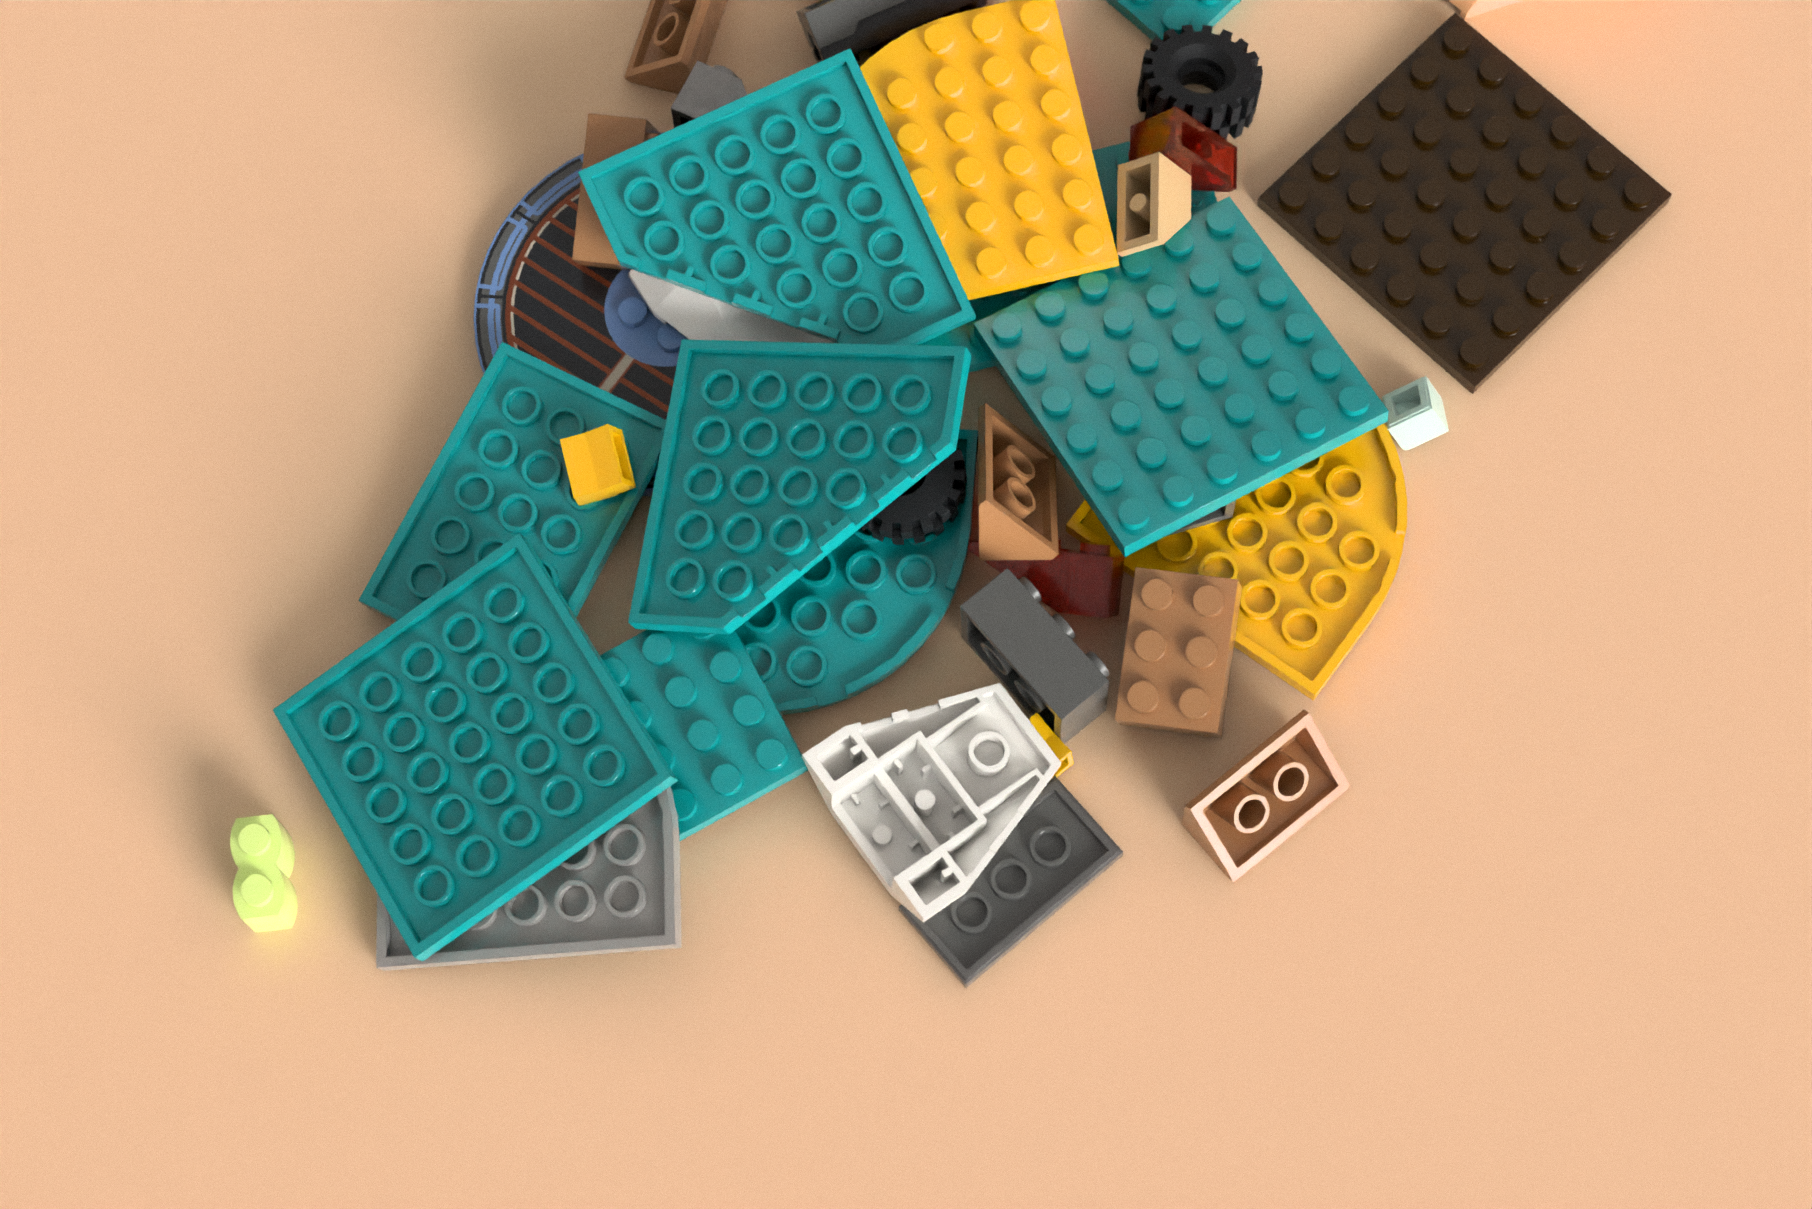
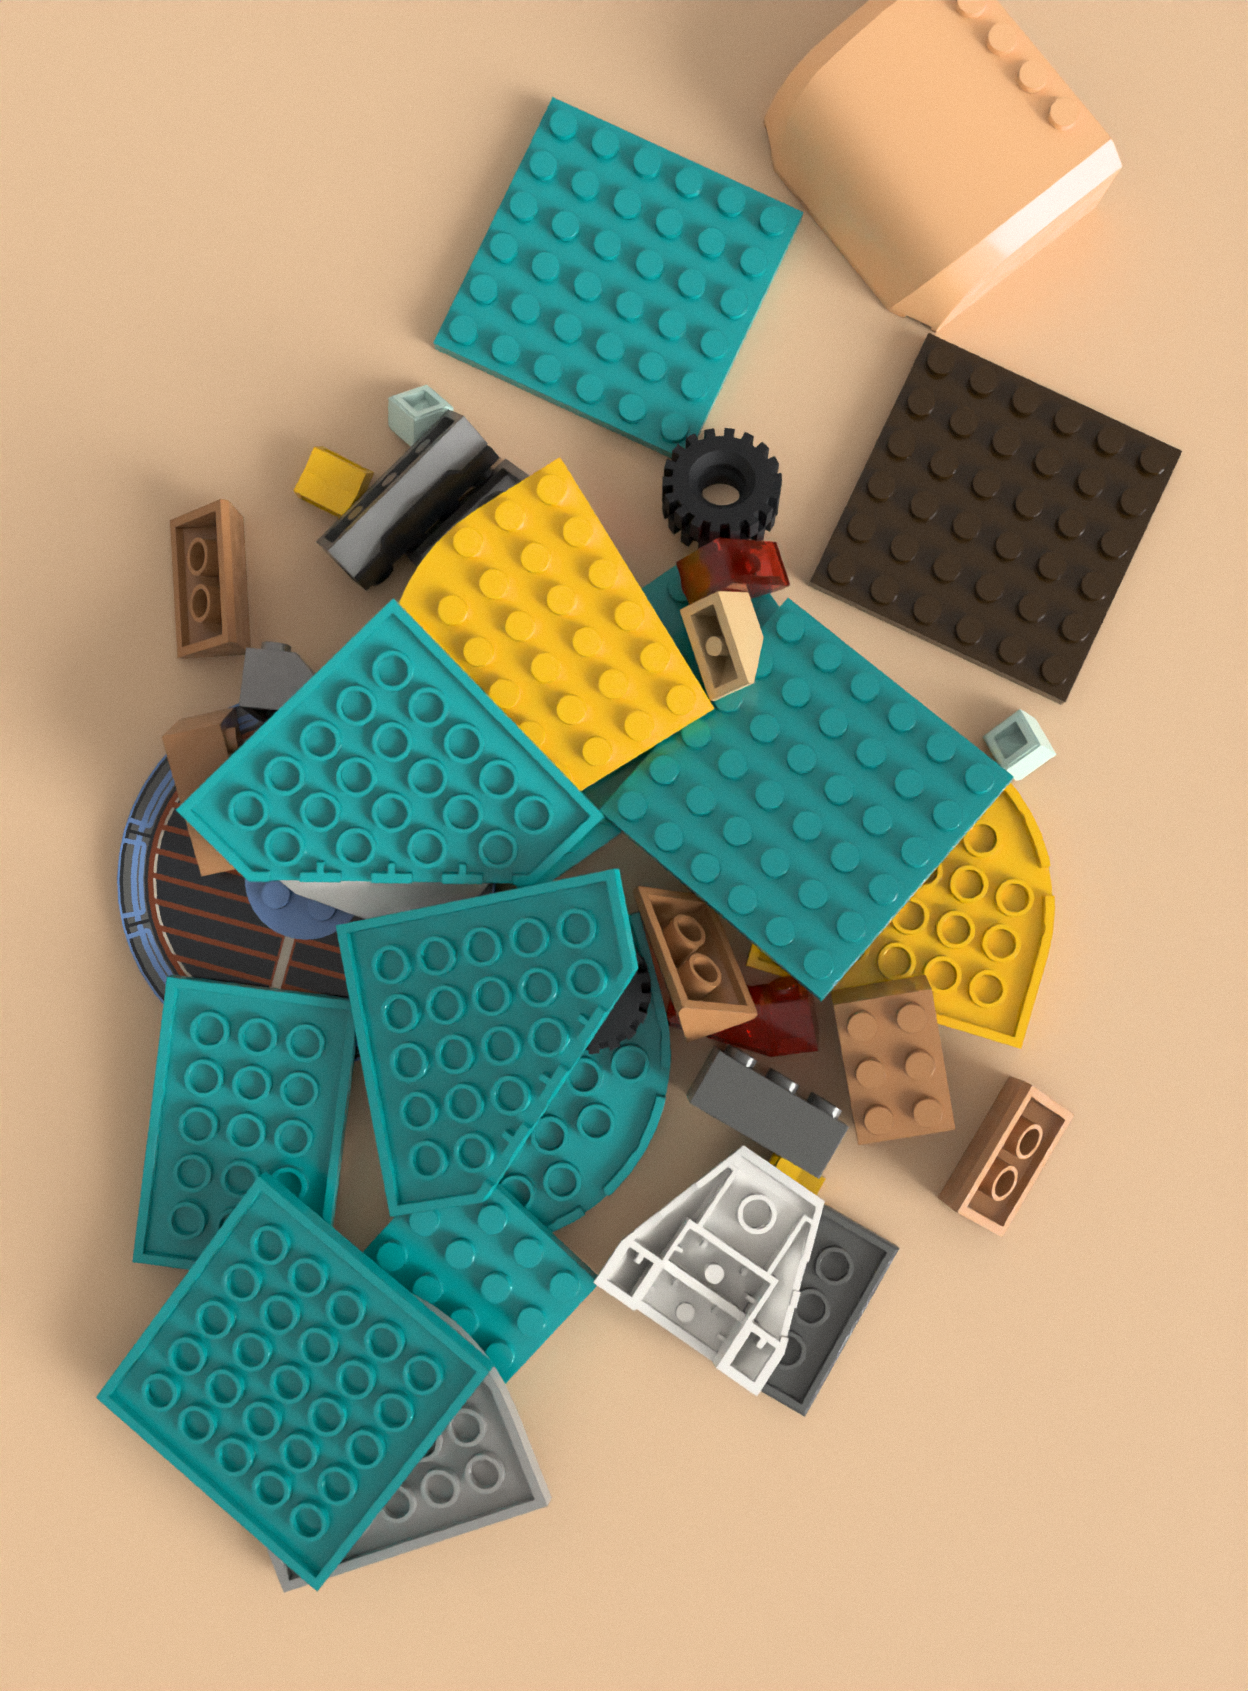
camera: 25 degrees left, 15 degrees up
yellowish green brick [230,814,298,933] -> none
yellow piece [560,424,636,506] -> none

